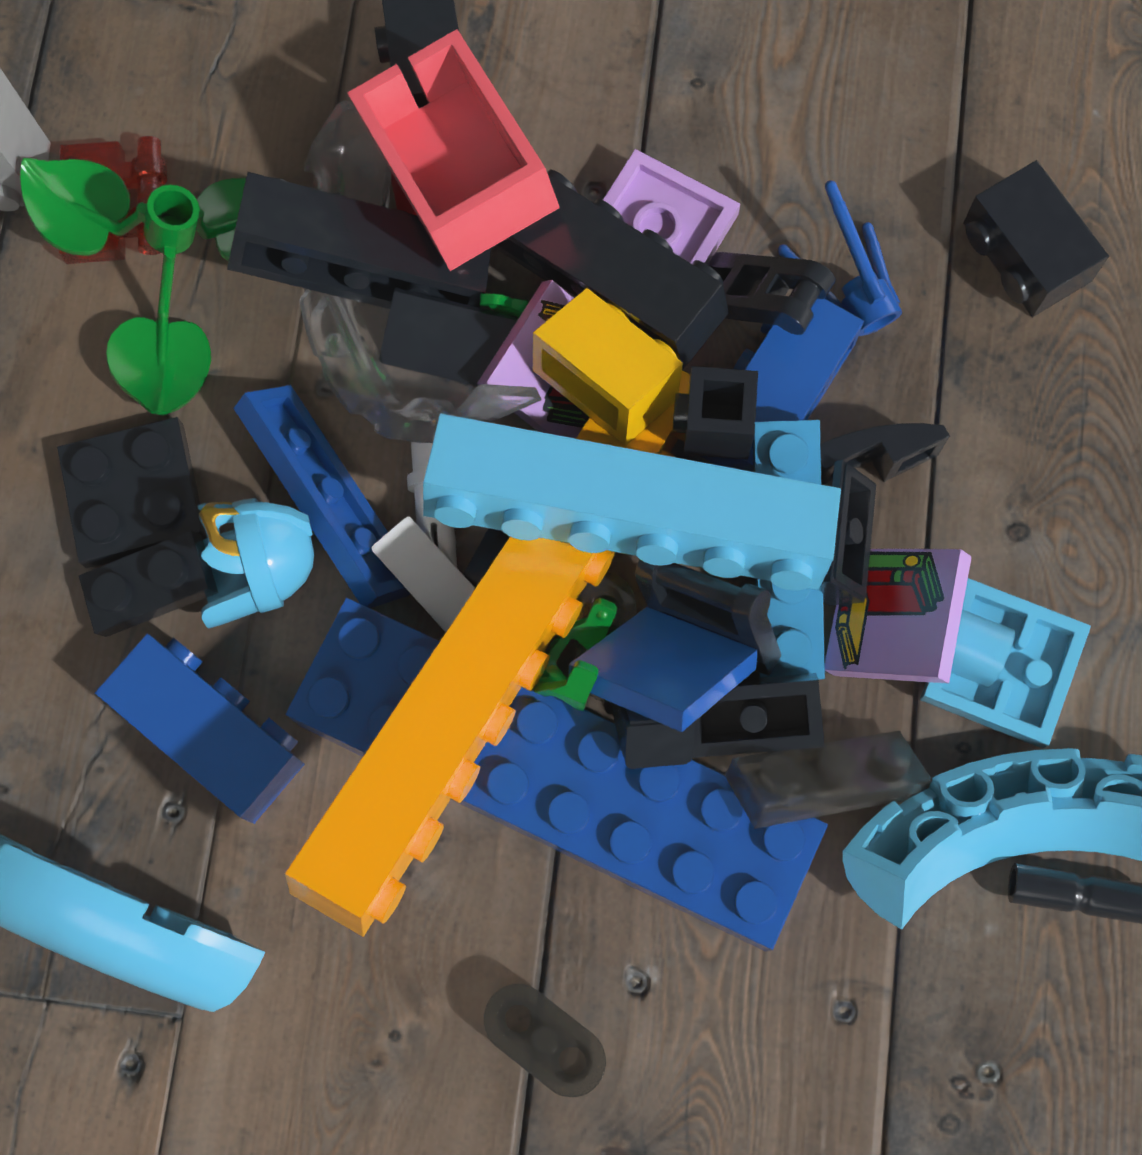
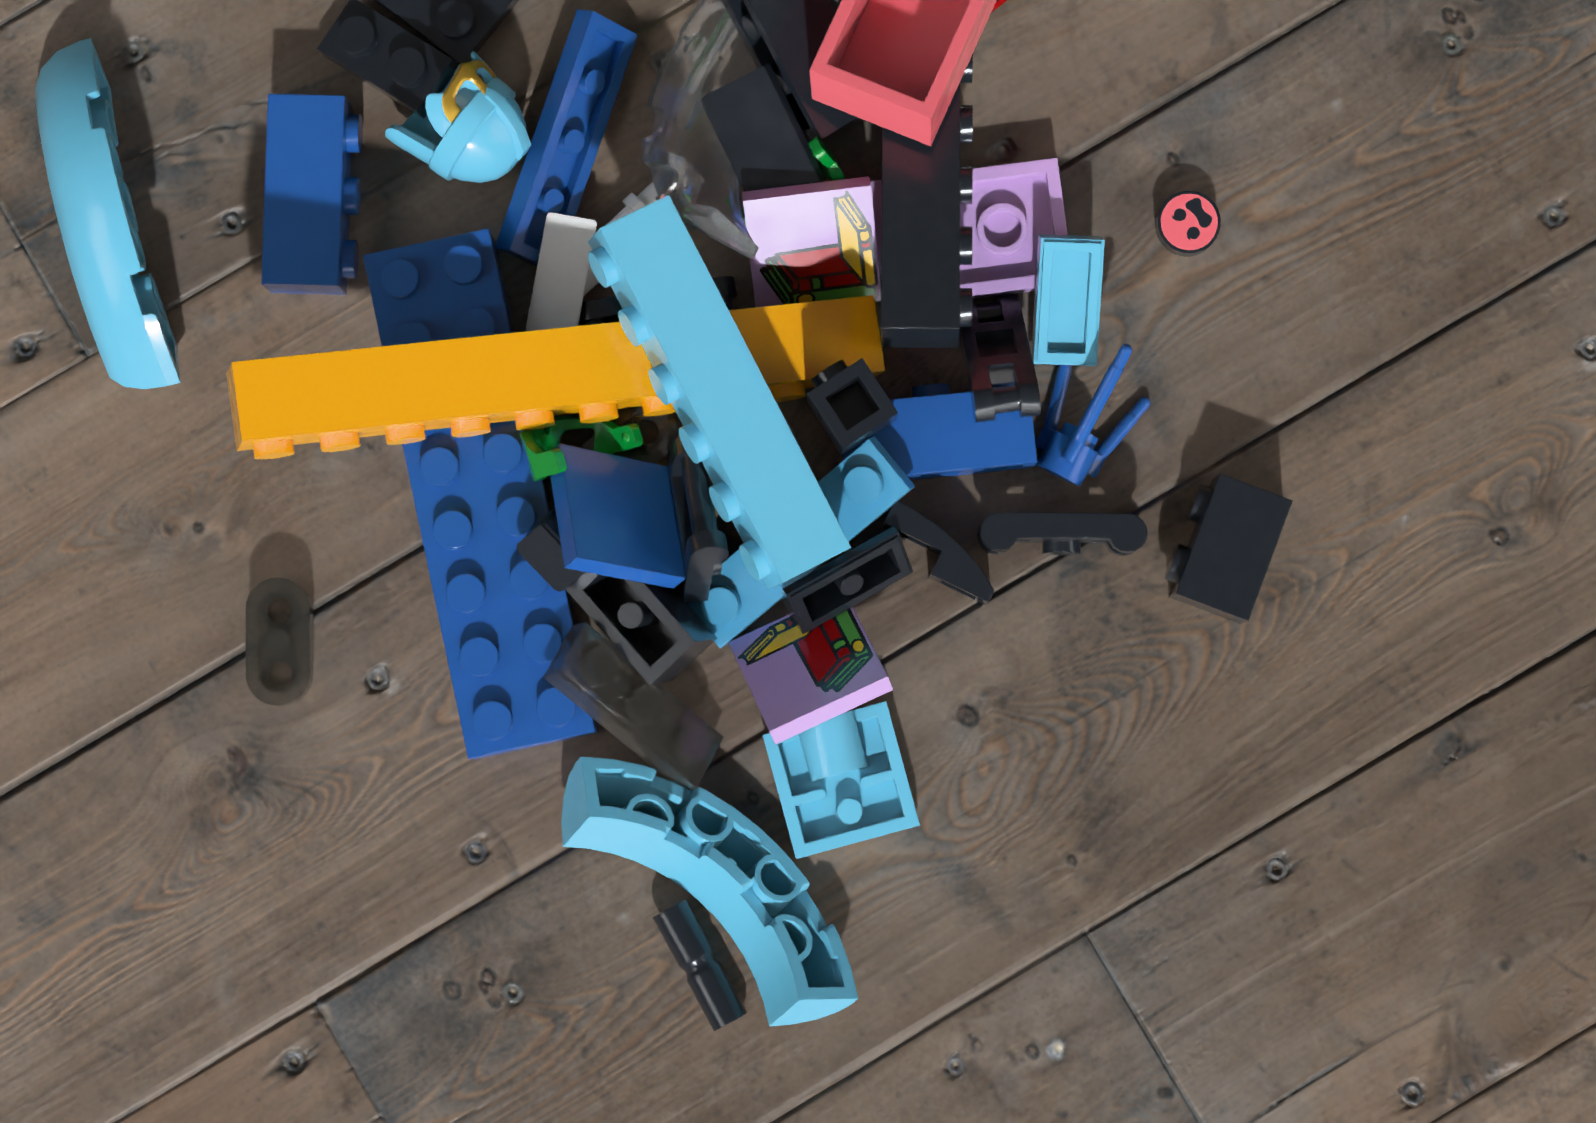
camera: 45 degrees right, 10 degrees up
yellow piece [533,288,683,446] -> none
none -> black plate [977,512,1148,556]
none -> medium azure tile [1031,234,1105,366]
none -> tile [1155,191,1221,257]

